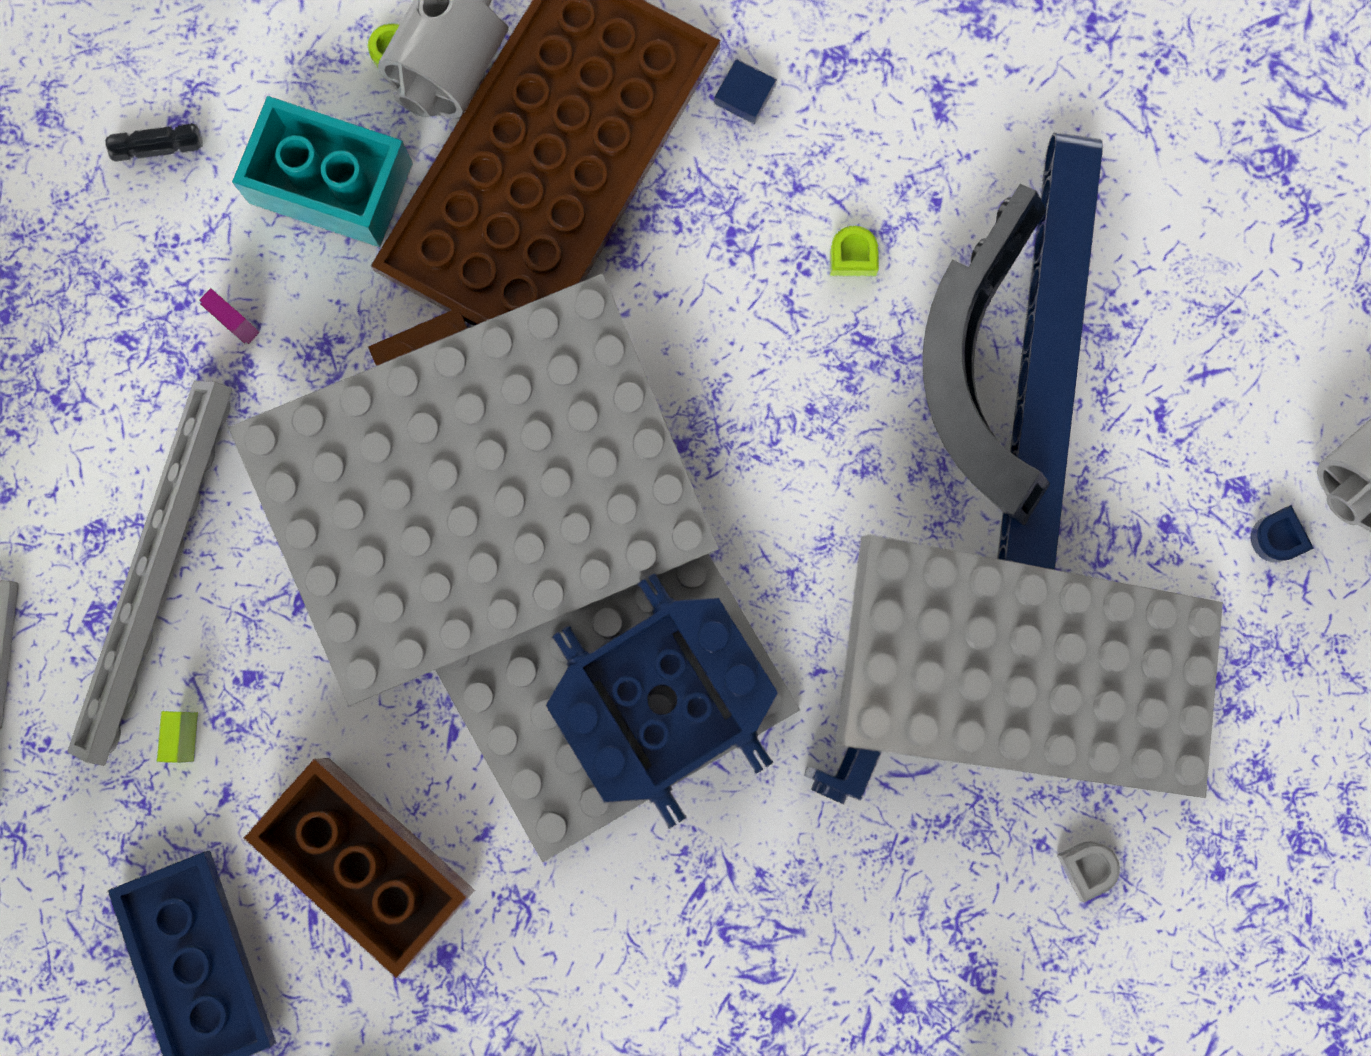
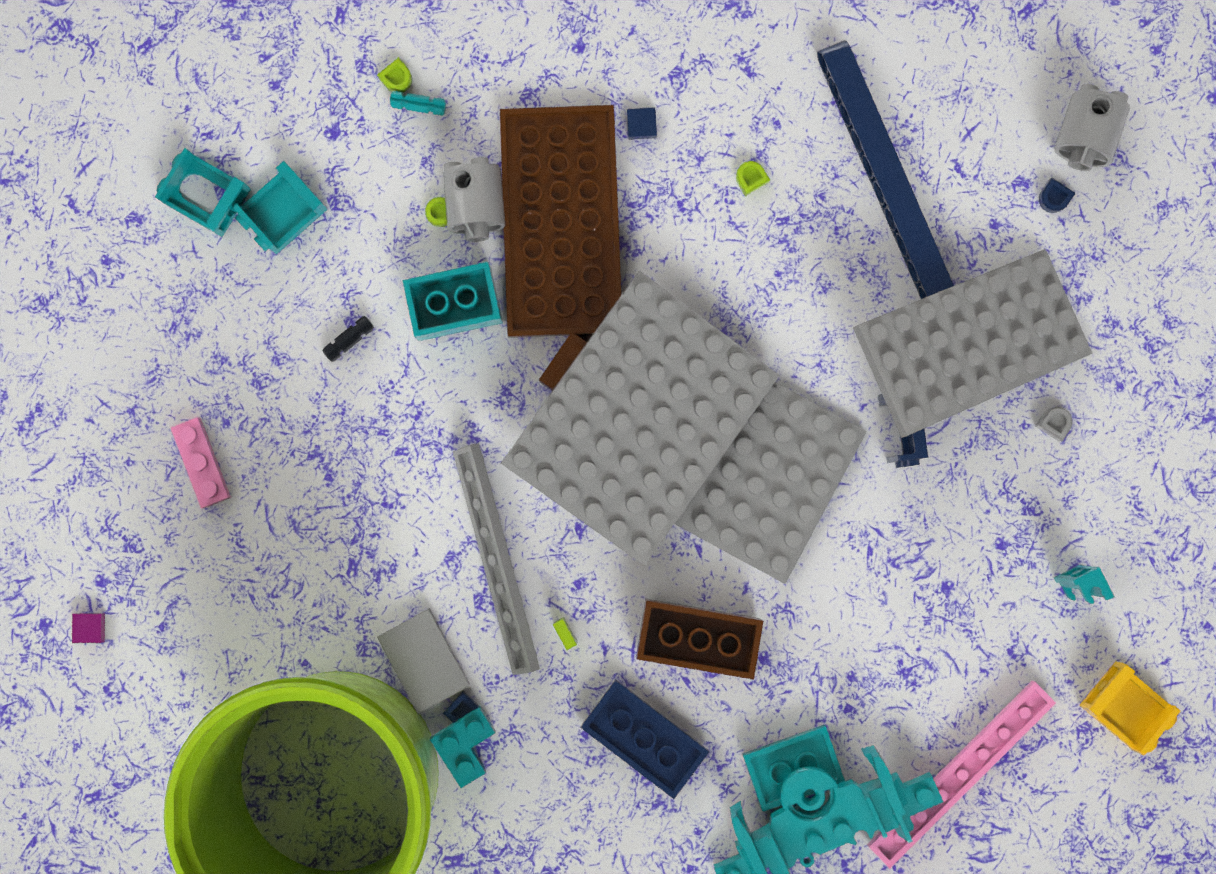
camera: 30 degrees left, 5 degrees up
magenta tile [199,288,260,344] -> none
dark blue piece [545,573,778,829] -> none
black arch [922,184,1050,525] -> none

